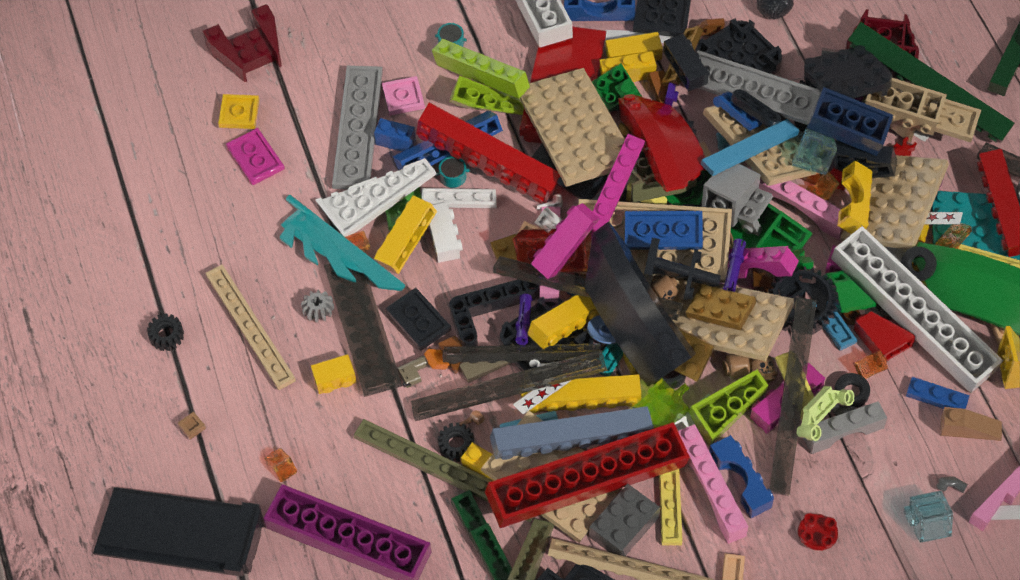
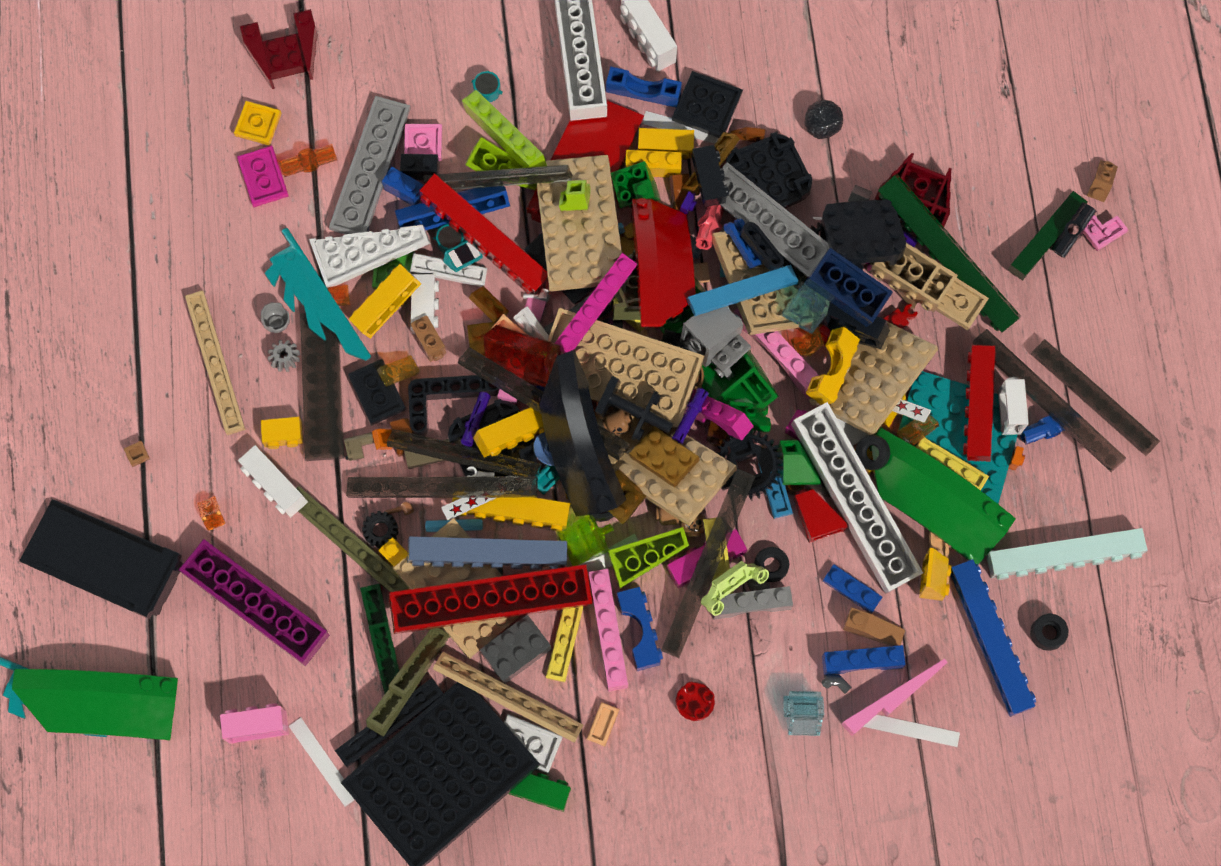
camera: 10 degrees right, 15 degrees up
black tyre [147,313,184,351] -> none
dark pink brick [531,203,600,279] -> none
blue plate [625,211,703,250] -> none
clear orange bracket [853,351,888,379] -> none
none -> white brick [238,445,308,518]
none -> light grey hair [260,302,290,333]
none -> clear orange piece [279,144,337,177]
none -> clear yellow plate [377,355,420,387]
none -> black brick [400,154,440,180]
none -> medium nougat bracket [411,315,446,362]
none -> clear smoke tile [423,165,573,189]
none -> slope [443,241,483,272]
none -> pearl gold plate [469,286,509,323]
none -> lime brick [559,180,591,211]
none -> coral piece [696,204,724,250]
none -> blue arch [822,645,906,676]

